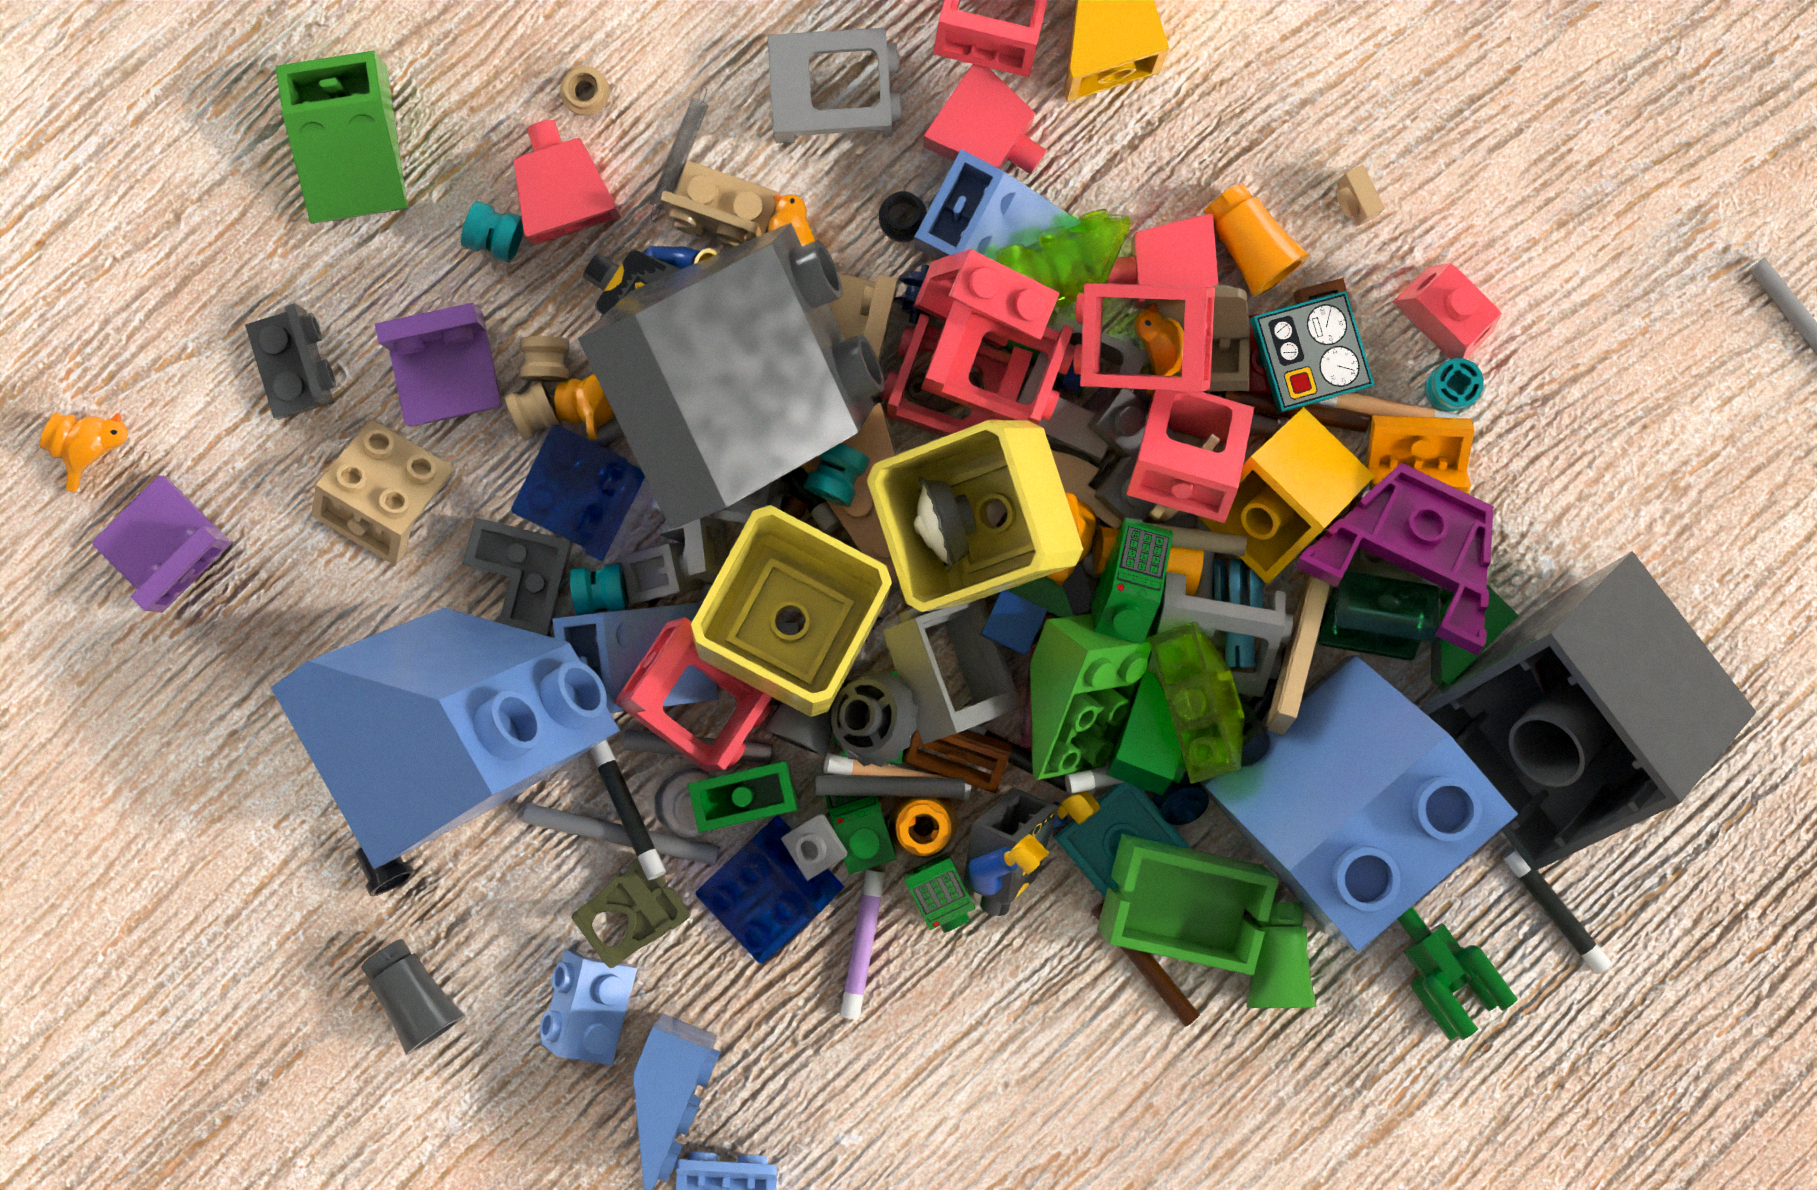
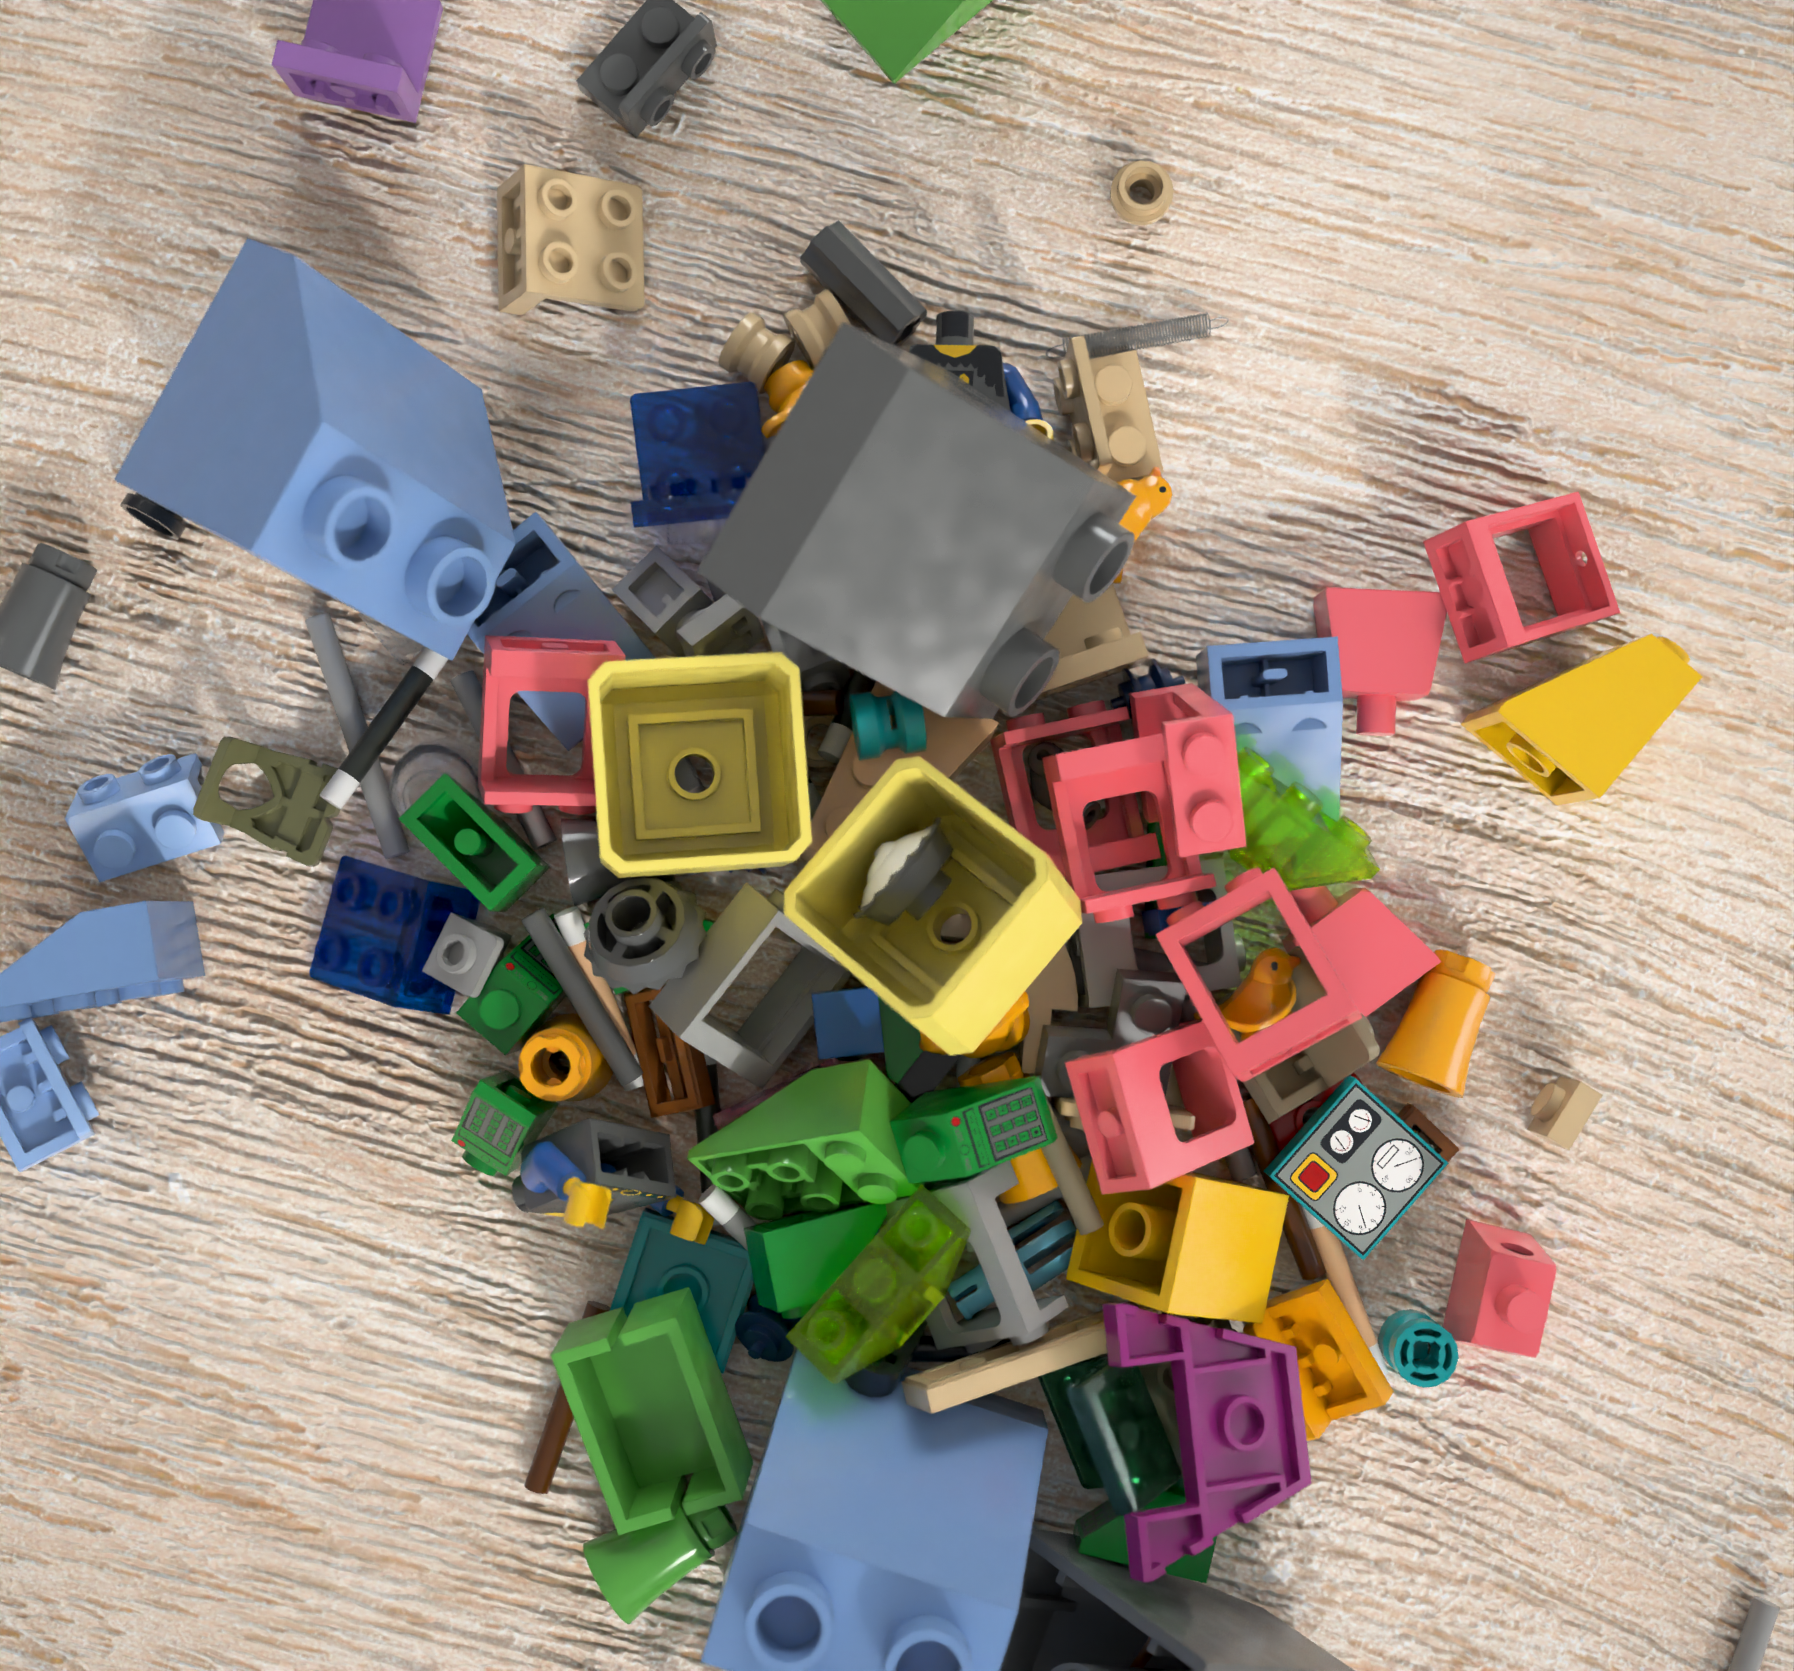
camera: 60 degrees right, 0 degrees up
medium lavender bracket [375,303,502,427] -> none
teal wheel [461,201,524,263] -> none
dark grey plate [463,517,573,637] -> none
coral torso [514,120,621,246] -> none
teal wheel [570,563,628,616] -> none
light grey window [768,28,901,144] -> none
lavender bar [840,869,886,1019] -> none
black piece [879,191,927,242] -> none
none -> dark grey axle [800,220,927,347]

